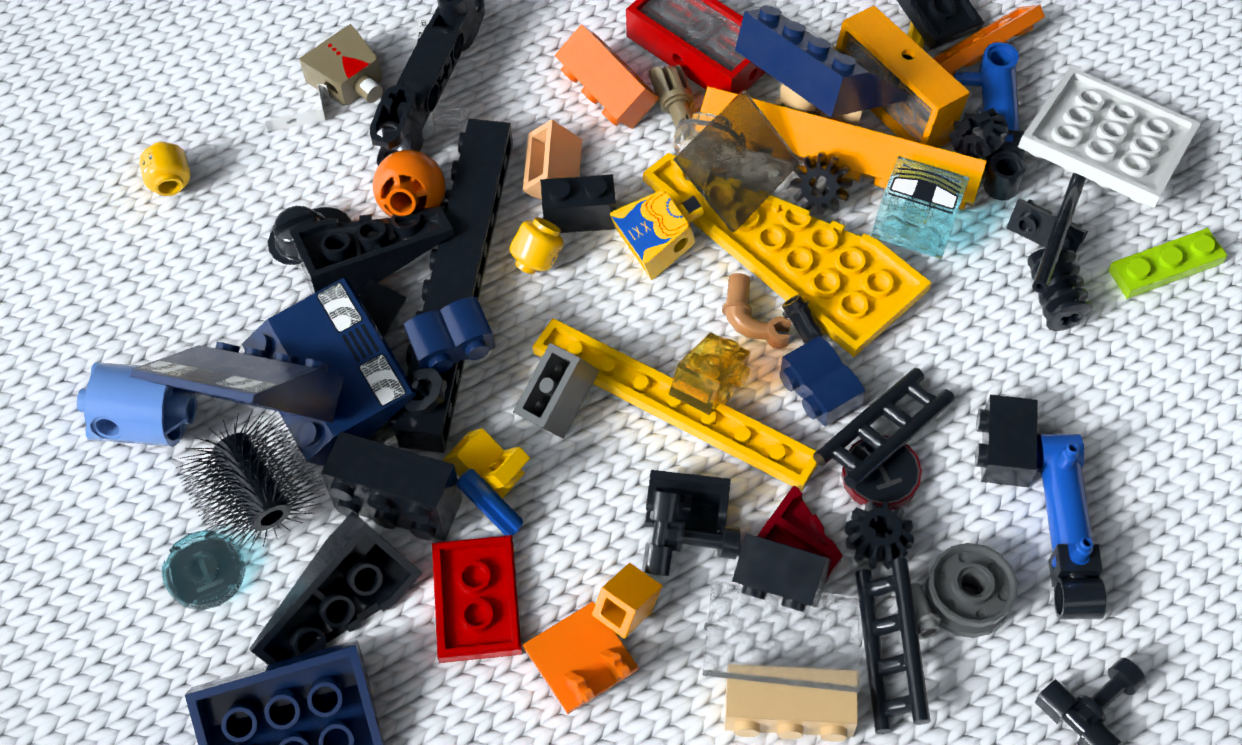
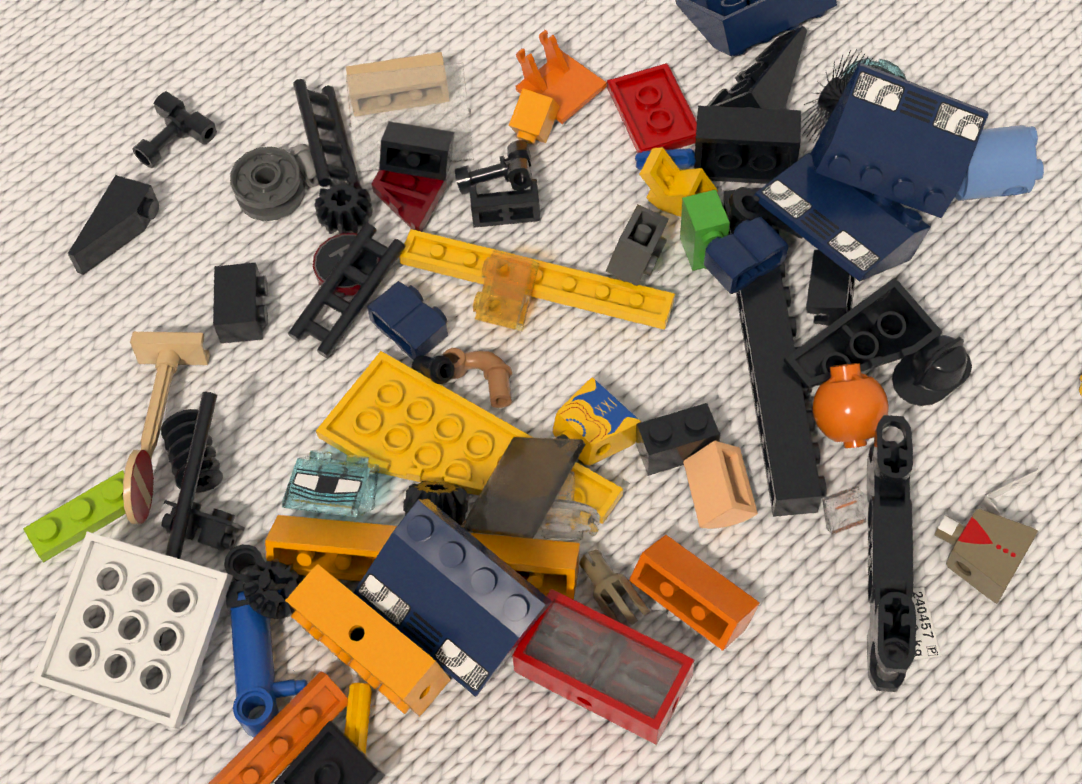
camera: 170 degrees right, 0 degrees up
yellow head [509,217,564,275] -> none
blue piece [1037,434,1106,619] -> none
none -> black slope [68,175,159,275]
none -> tan piece [123,331,210,524]
none -> bright green brick [680,190,730,271]

